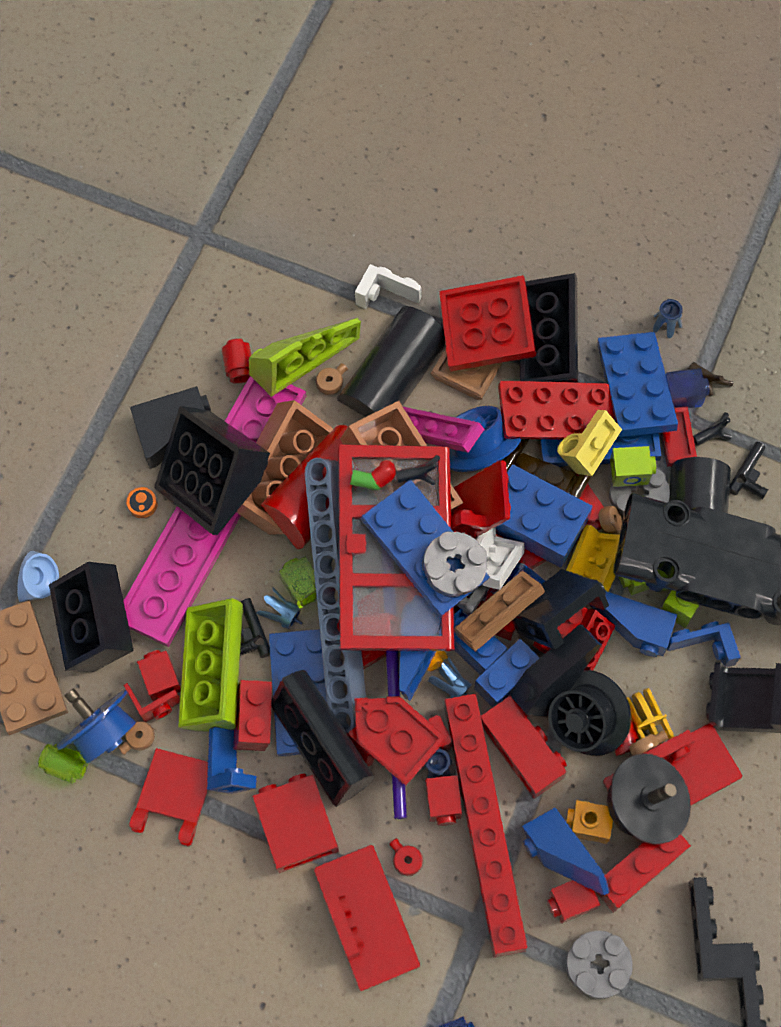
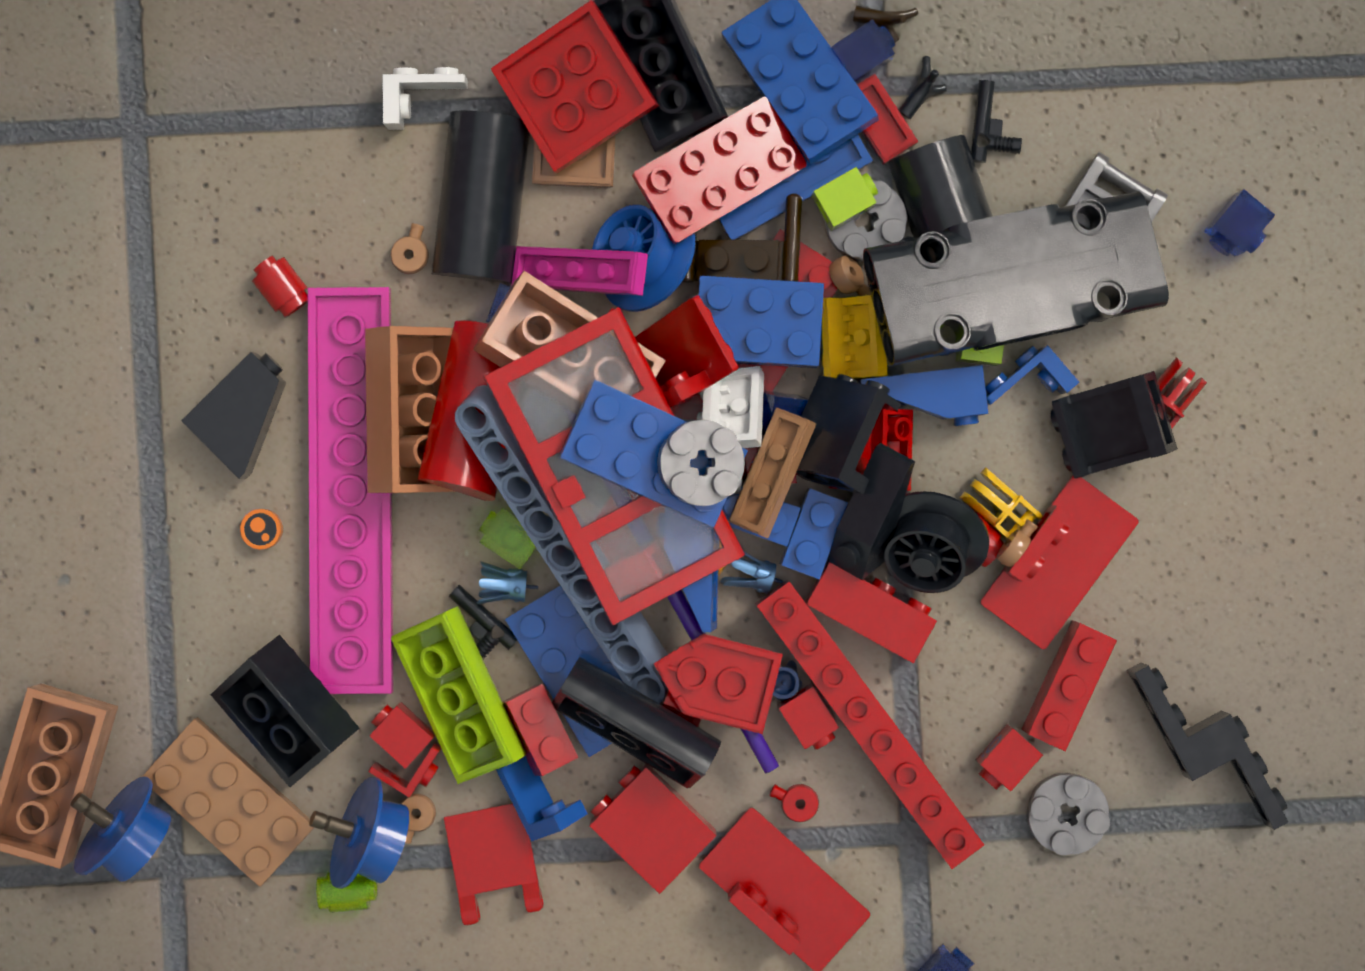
camera: 30 degrees left, 20 degrees up
light blue piece [17,551,59,602] -> none
black slope [154,406,270,535] -> none
lime wedge [249,318,361,397] -> none
arm [350,460,396,490] -> none
black bar [396,455,440,486] -> none
red tile [428,715,452,751] -> none
blue slope [522,807,609,895] -> none
light yellow plate [557,410,622,476] -> none
light orange brick [566,800,613,844] -> none
black piece [607,754,691,844] -> none

